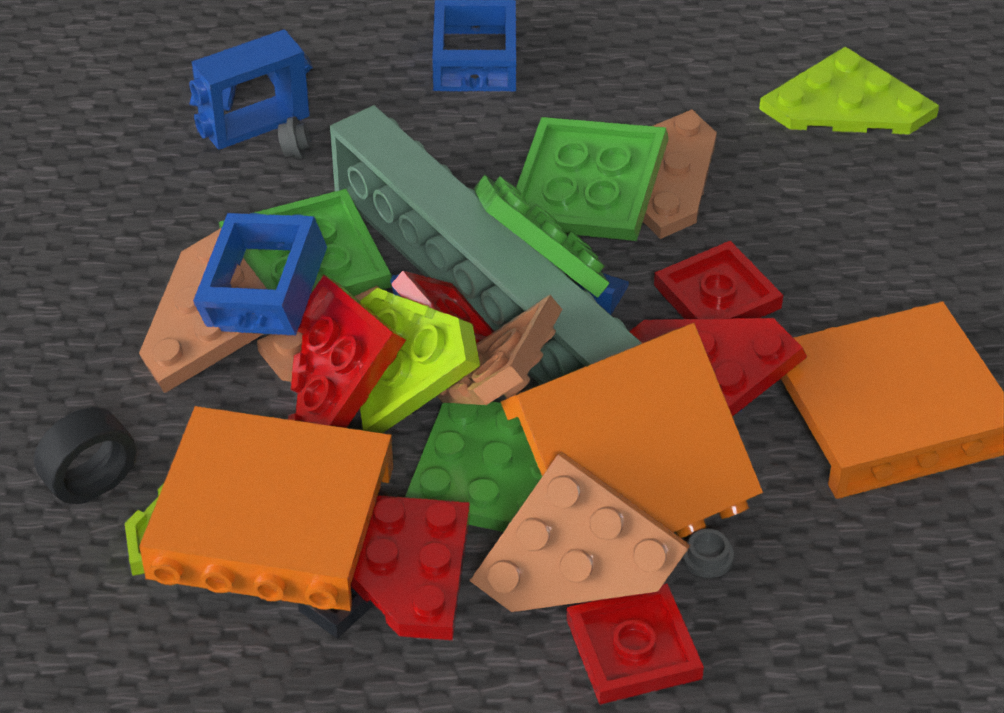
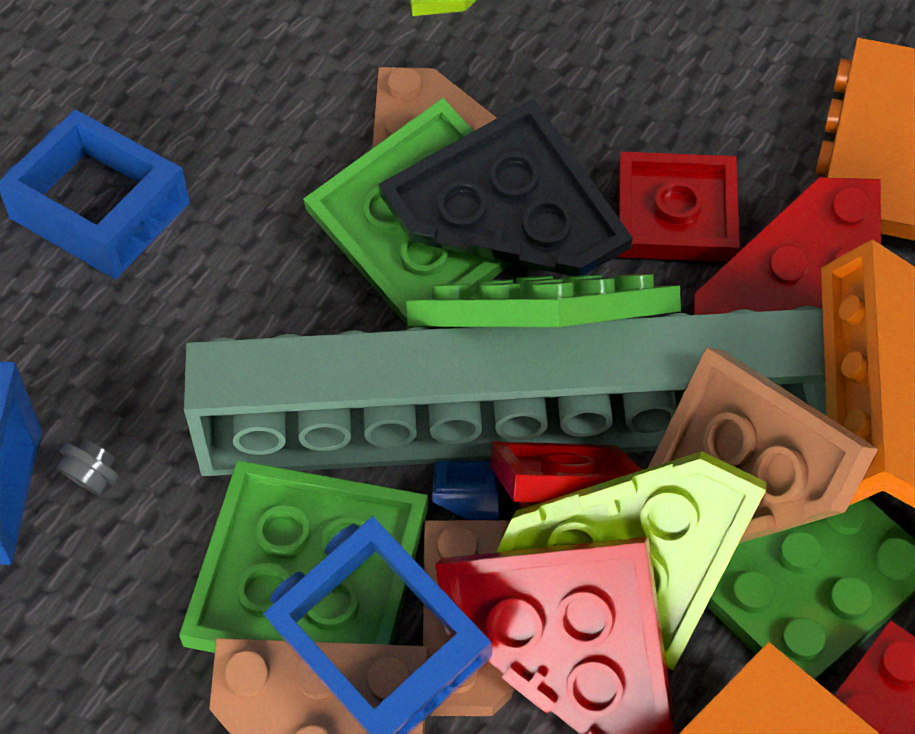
camera: 55 degrees left, 10 degrees up
none -> black plate [378,98,633,276]

